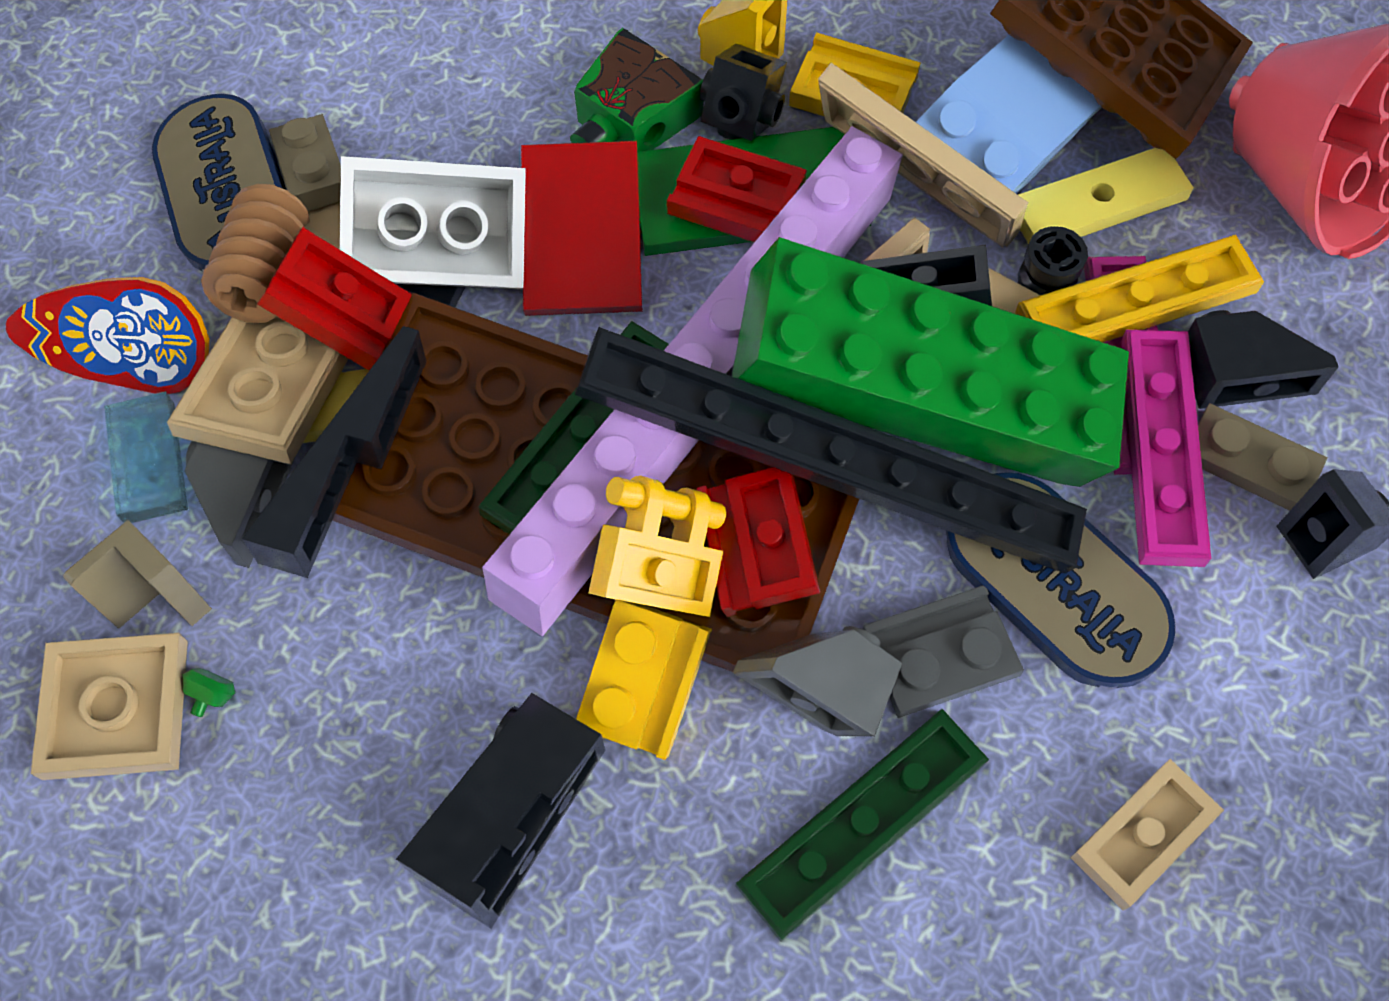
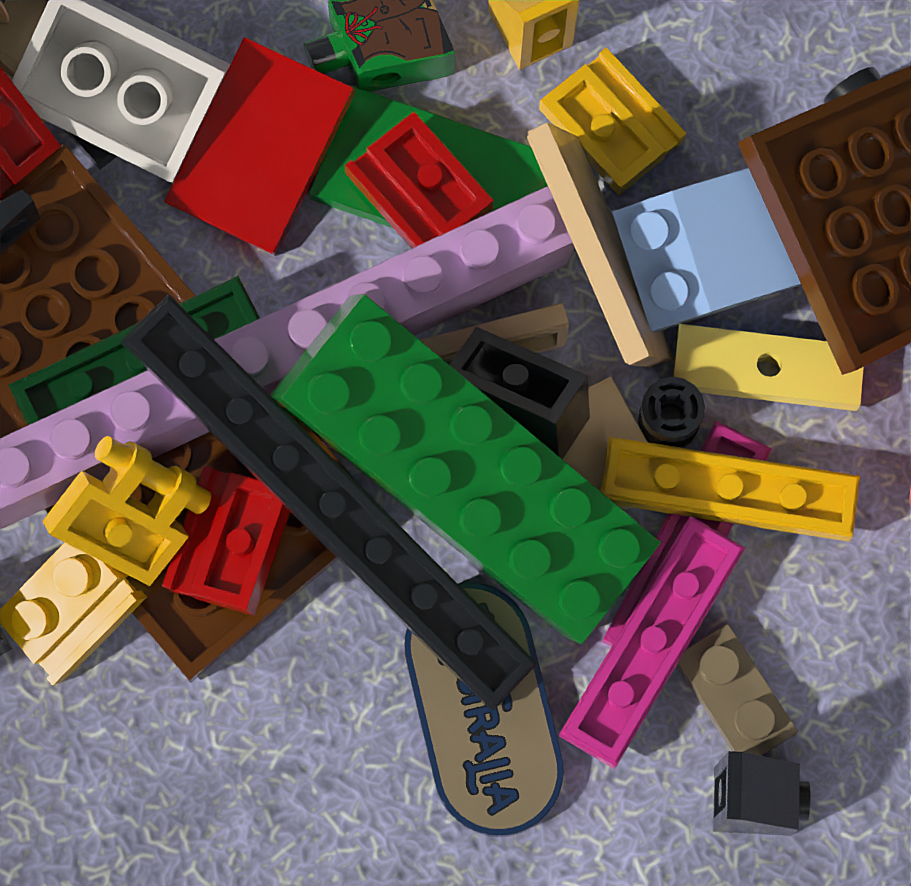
camera: 25 degrees right, 10 degrees up
black brick [700,44,787,141] -> none
dark grey slope [733,626,902,736] -> none
dark green tile [735,709,989,942] -> none
dark grey plate [863,585,1024,718] -> none
black slope [1188,310,1339,409] -> none

